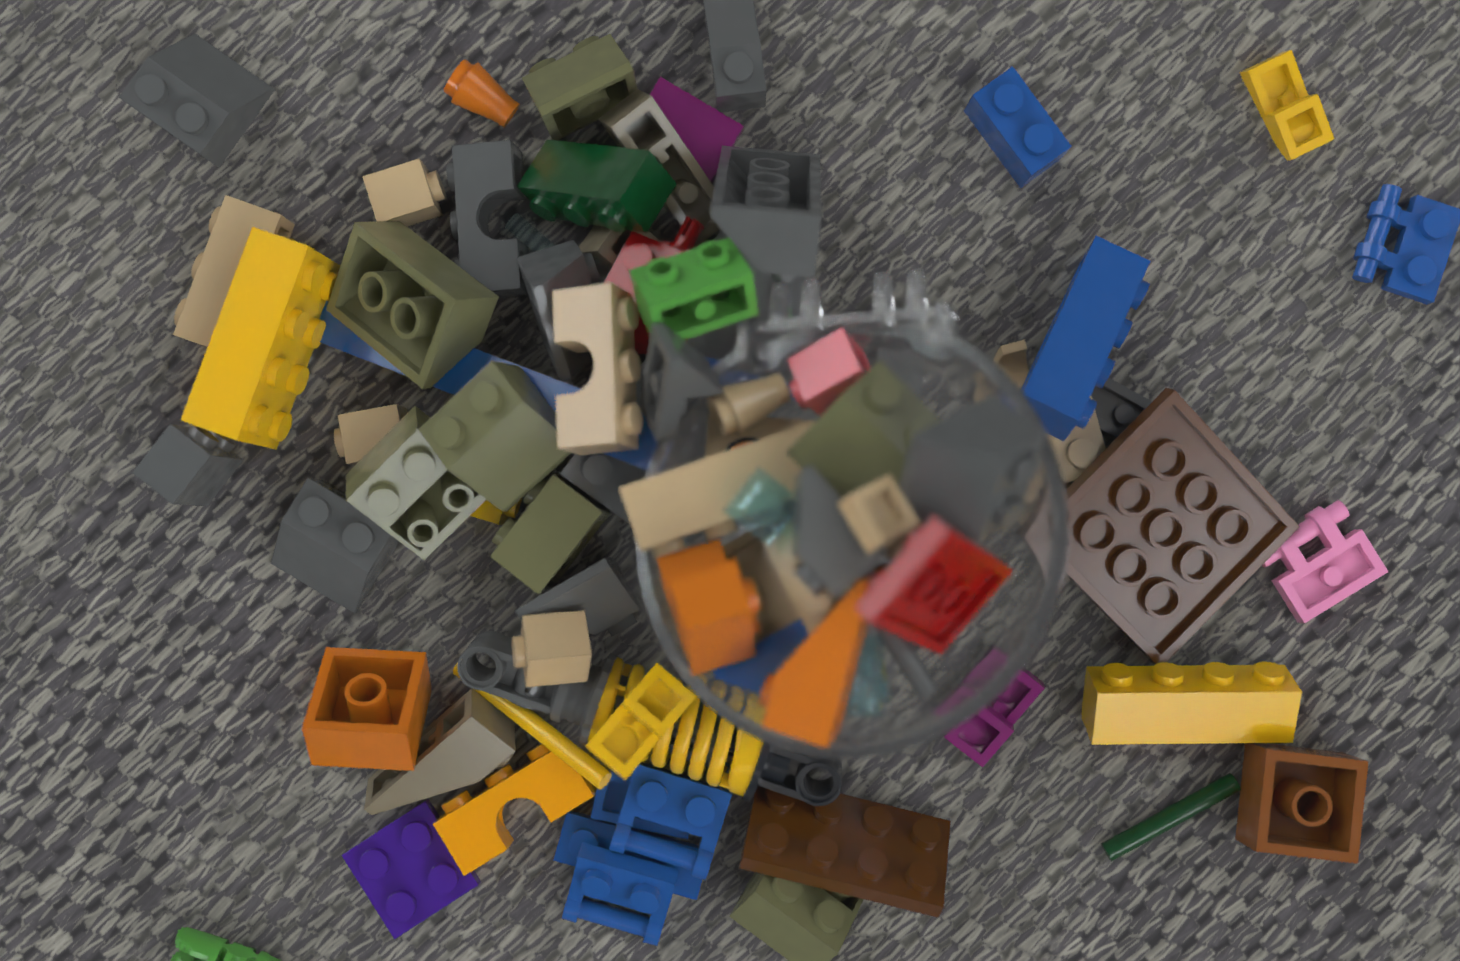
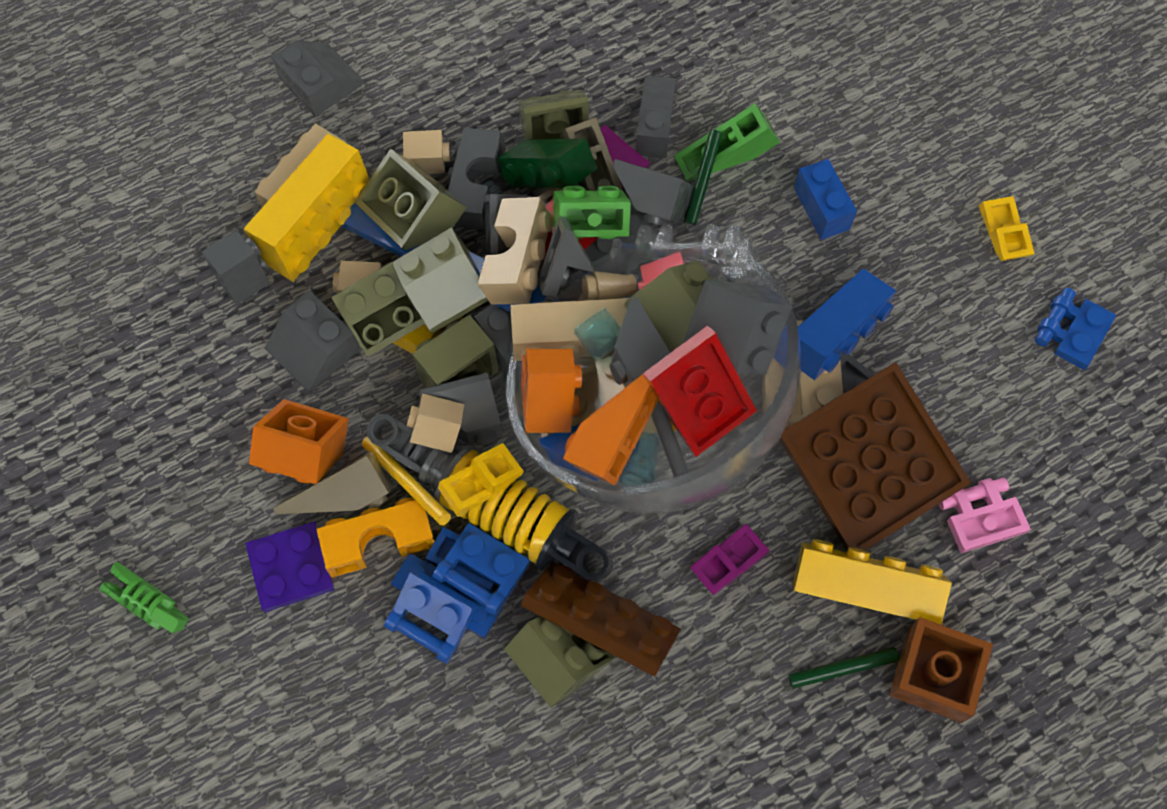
camera: 15 degrees right, 20 degrees down
orange cone [444,59,520,128] -> none
tan plate [837,473,921,555] -> none
none -> bright green slope [674,103,780,182]
none -> dark green bar [684,129,723,225]

